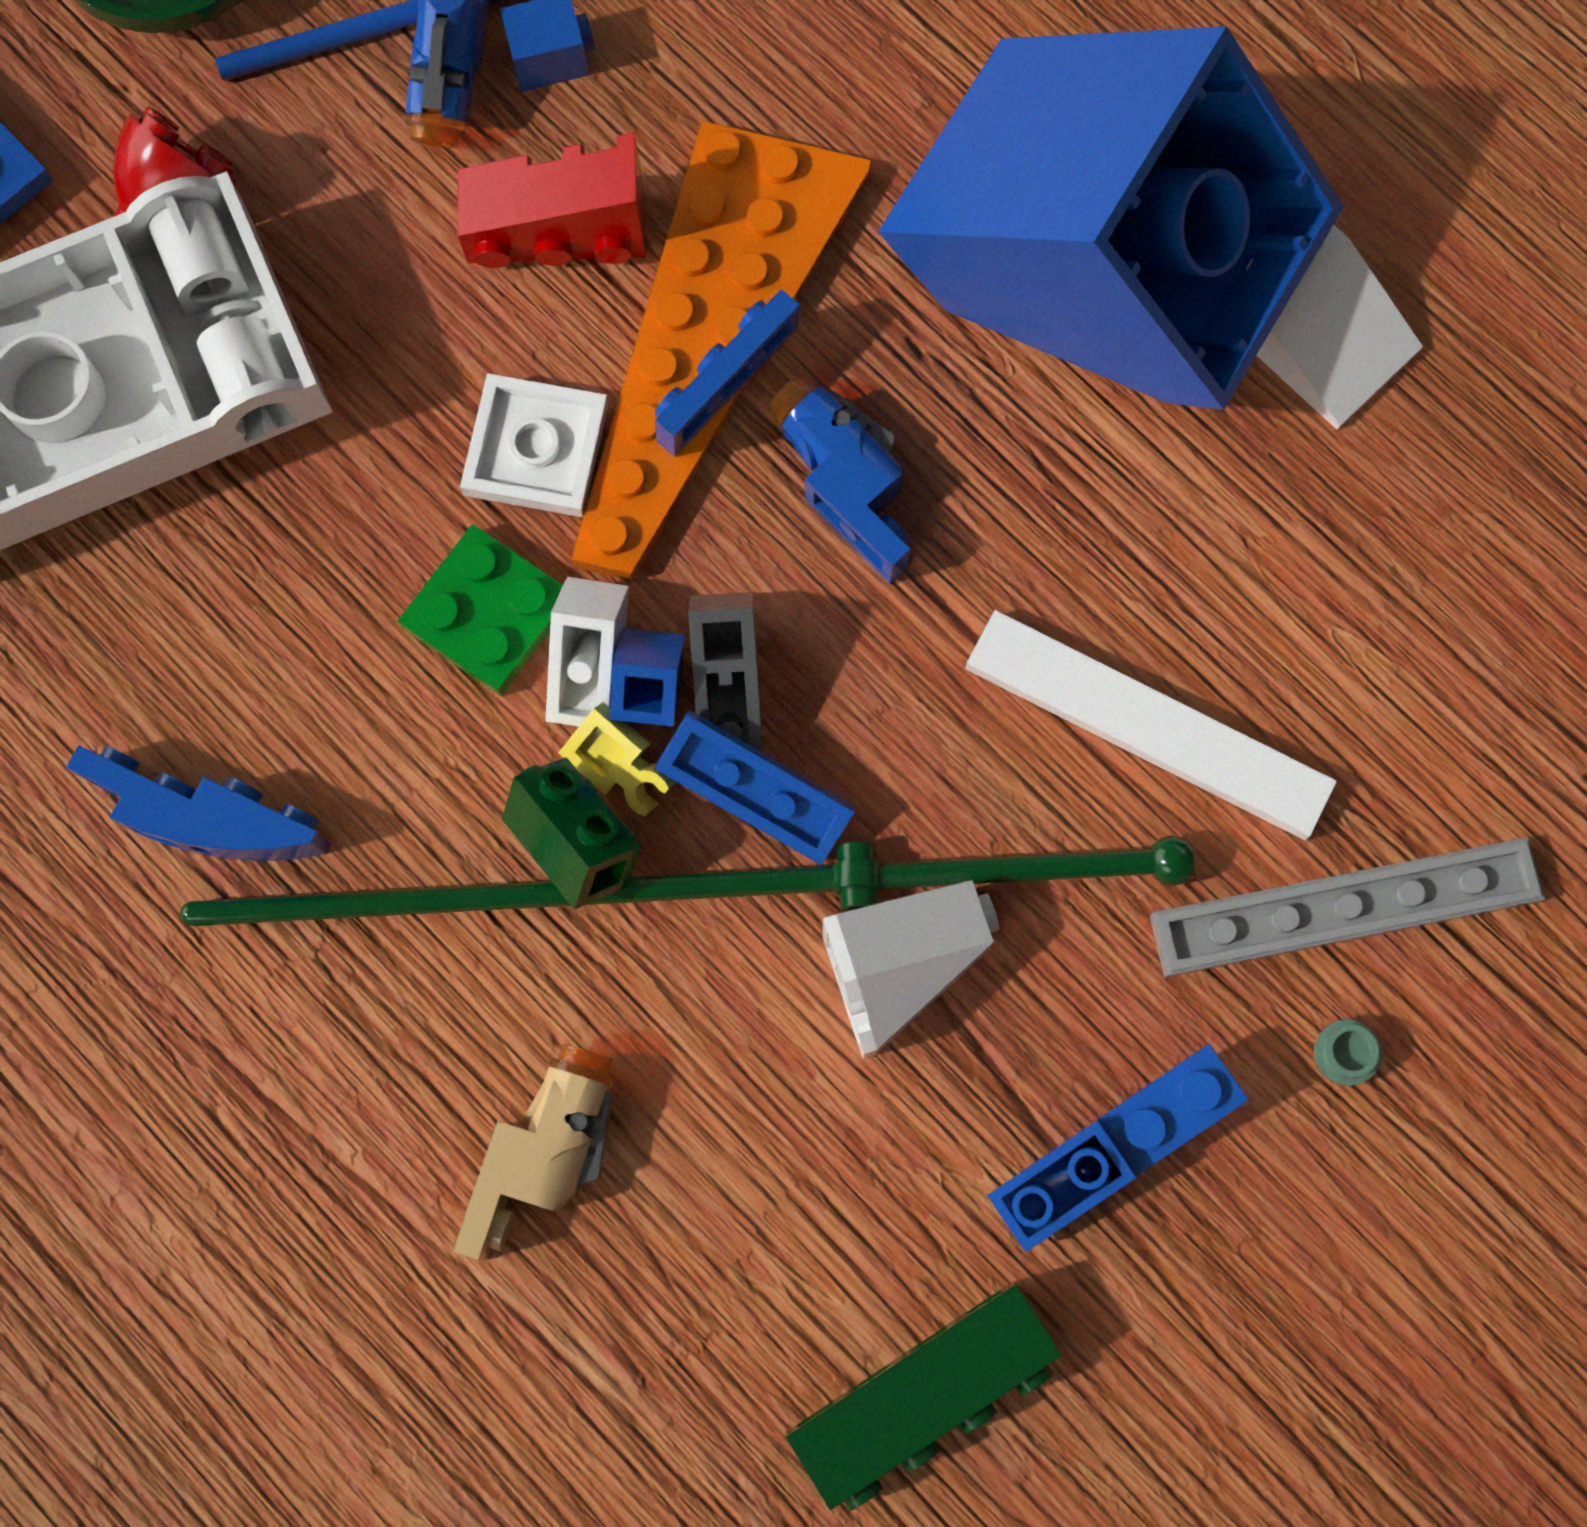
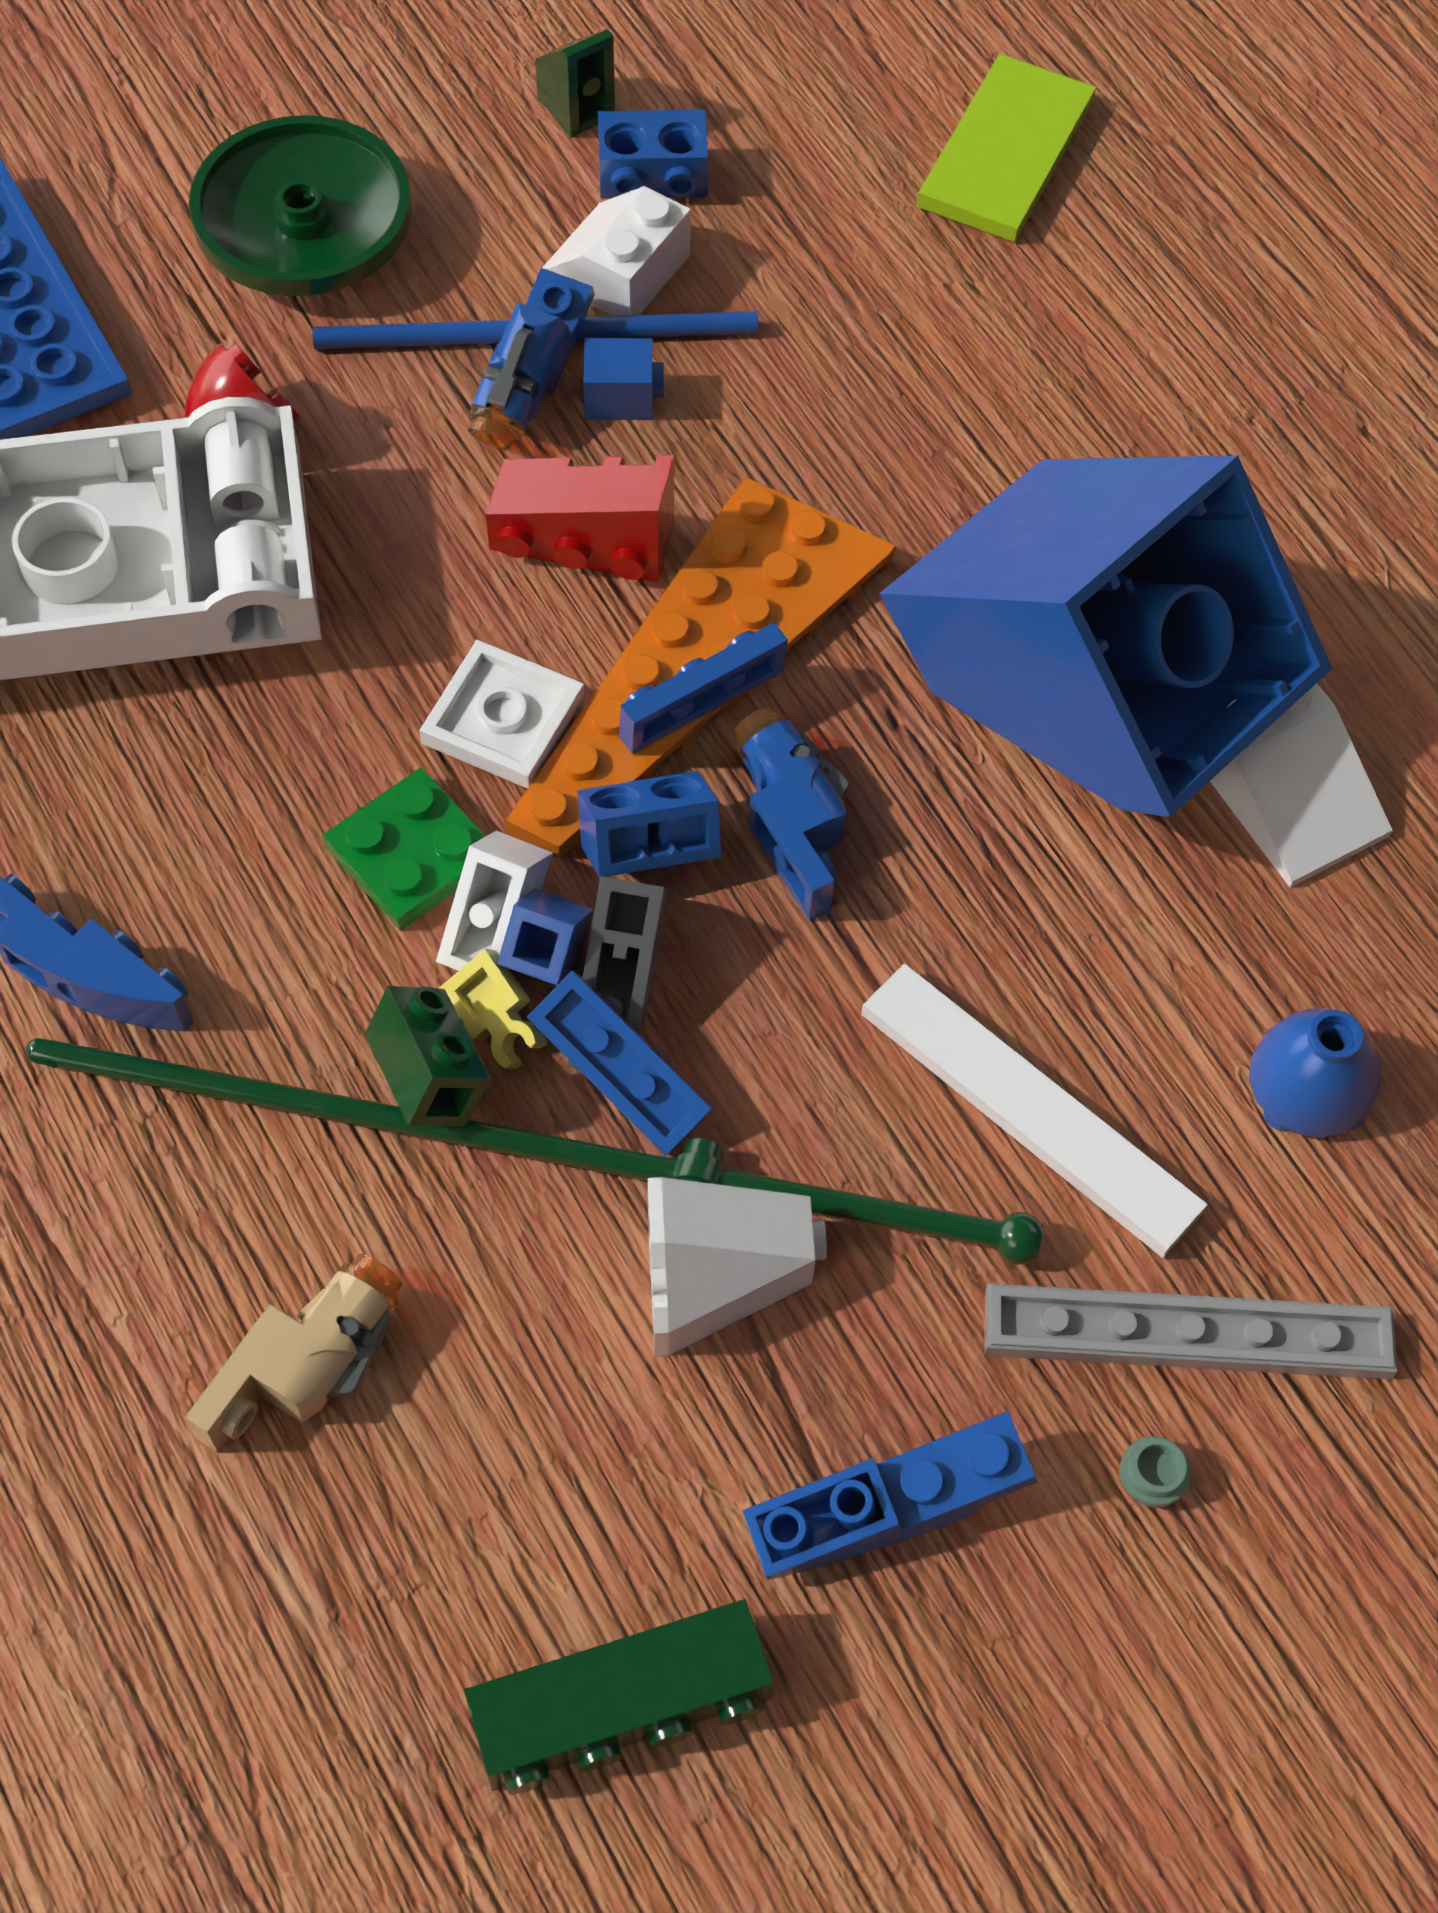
camera: 10 degrees right, 15 degrees down
none -> blue brick [577,771,721,878]
none -> blue piece [1249,1008,1381,1138]

